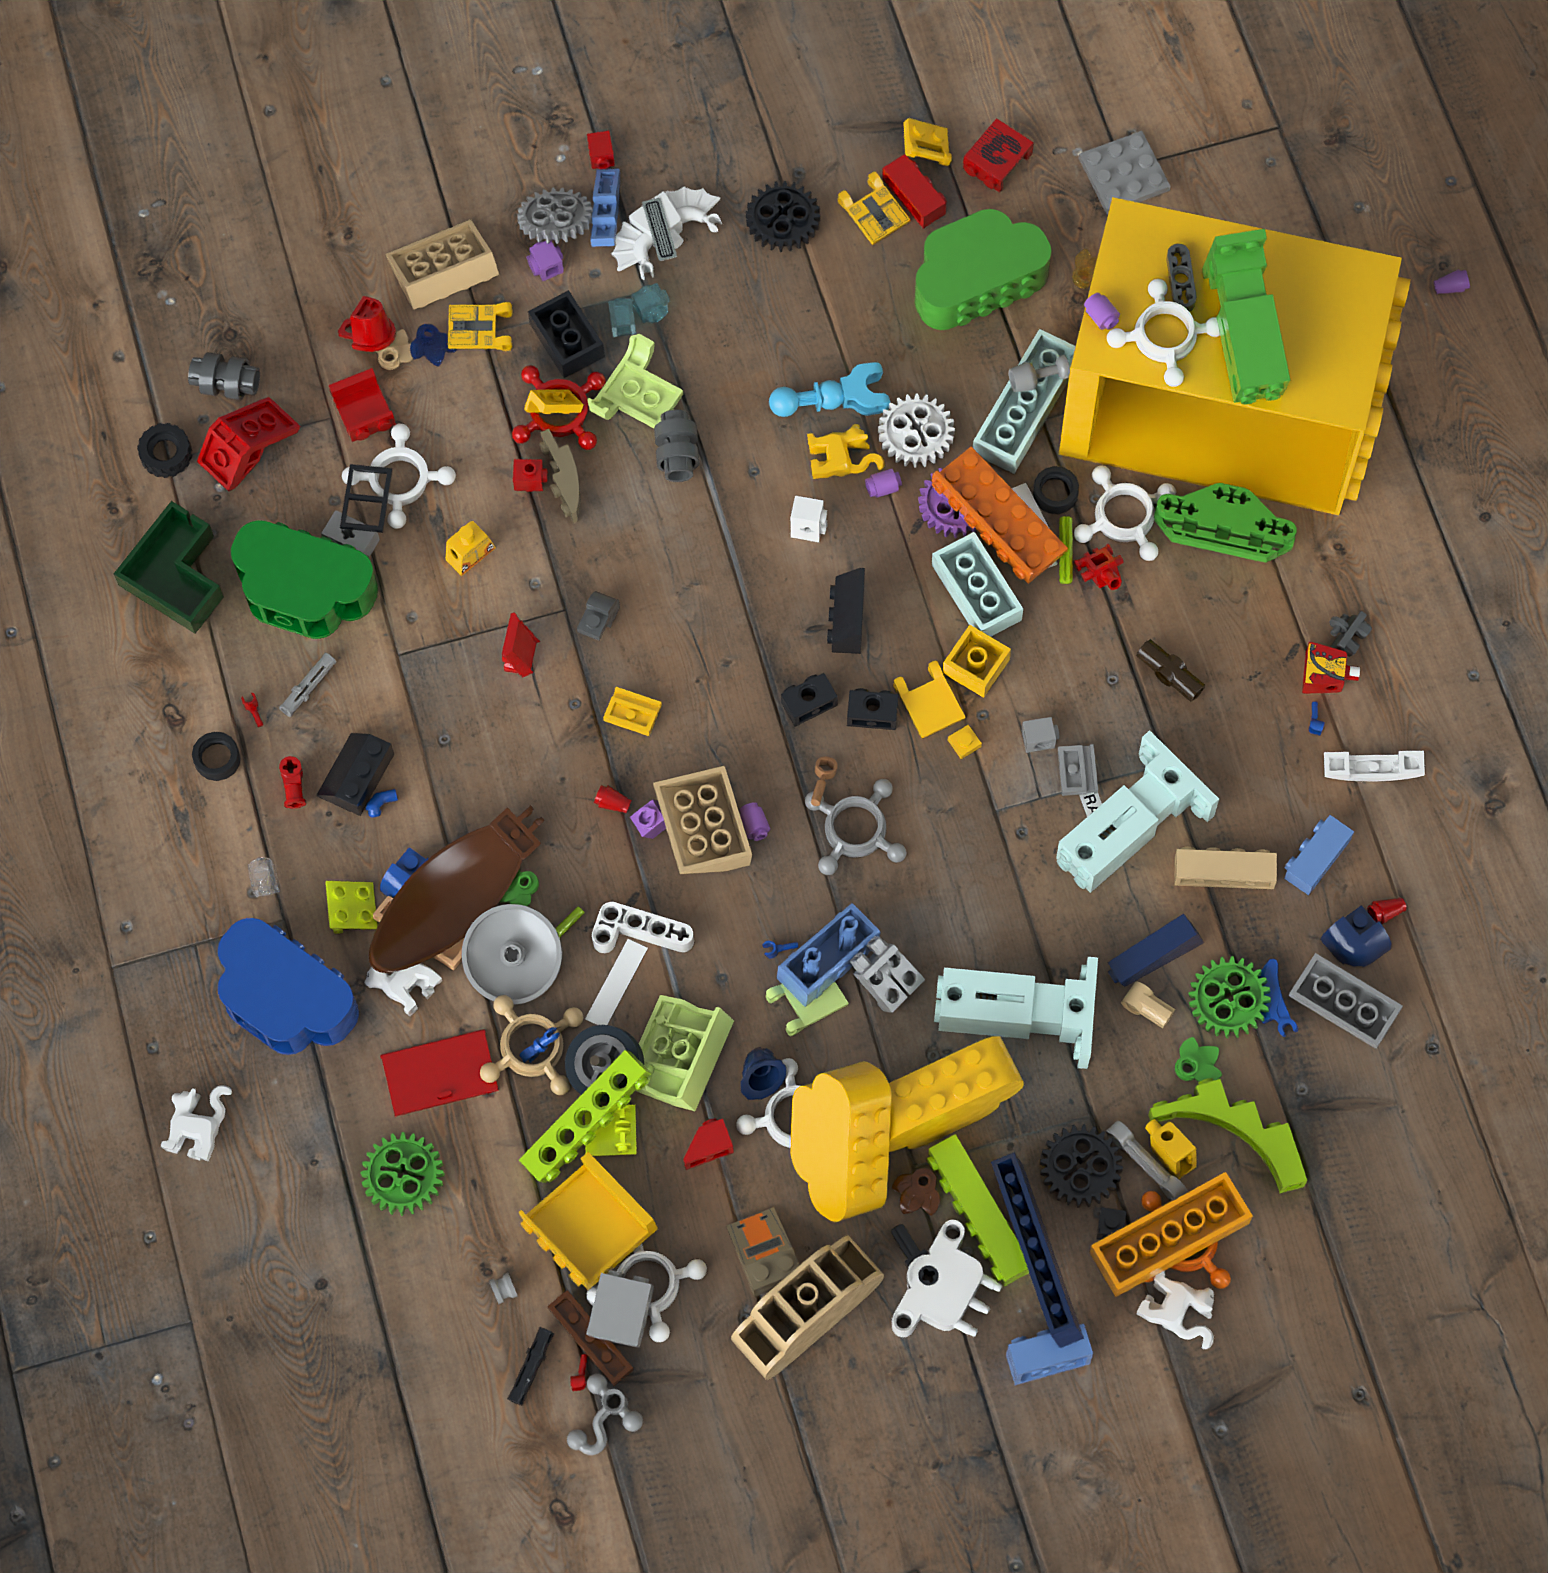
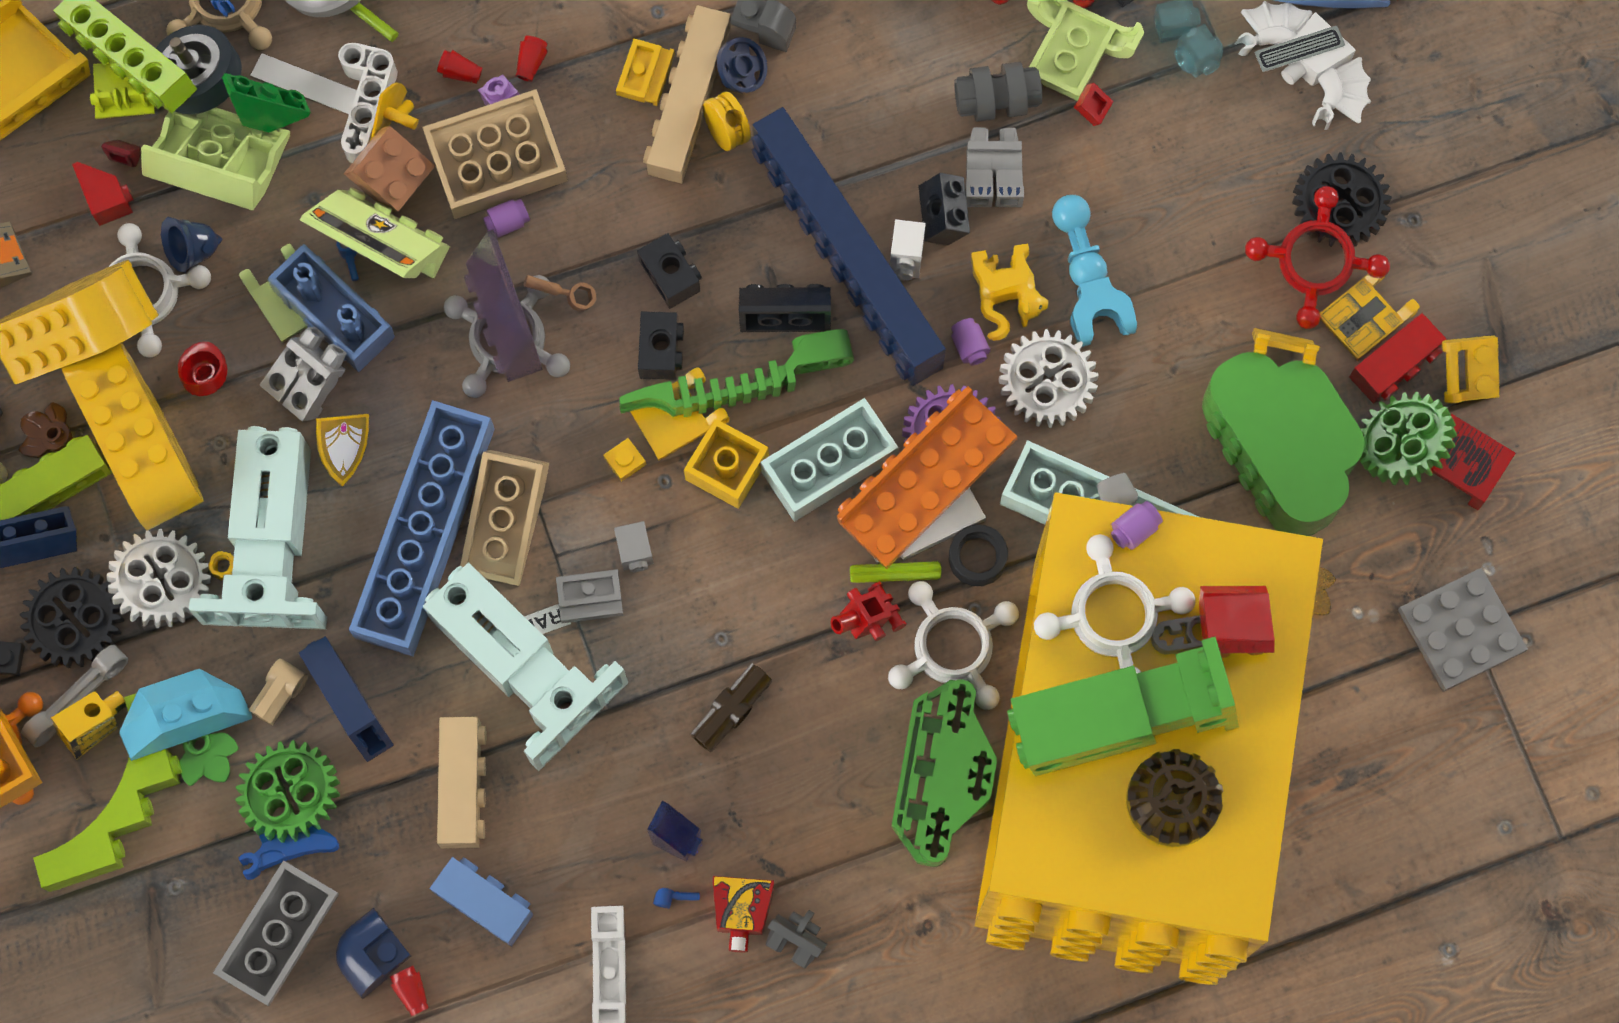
camera: 85 degrees right, 5 degrees up
none -> dark red slope [101,140,141,167]
none -> white gear [107,529,211,628]
none -> medium azure wedge [120,669,252,761]
none -> red hat [178,342,228,396]
none -> yellow axle [208,551,234,581]
none -> green slope [222,73,311,133]
none -> yellowish green piece [300,187,450,278]
none -> shield [316,414,369,487]
none -> nougat brick [344,126,435,213]
none -> medium blue brick [349,400,495,657]
none -> yellow shield [370,82,419,141]
none -> red cone [437,50,483,84]
none -> tan slope [460,450,550,586]
none -> clear purple slope [464,230,543,382]
none -> bright green piece [619,329,854,417]
none -> tan brick [643,5,732,184]
none -> clear blue slope [647,801,703,862]
none -> yellow head [703,91,751,151]
none -> dark blue wheel [716,37,768,94]
none -> dark blue brick [751,107,946,387]
none -> black brick [918,173,970,245]
none -> light grey hips [965,127,1024,207]
none -> red plate [1074,83,1114,126]
none -> dark brown gear [1126,749,1223,847]
none -> red slope [1199,586,1275,658]
none -> red piece [1245,186,1390,329]
none -> yellow flag [1252,328,1320,366]
none -> bright green gear [1360,392,1457,485]

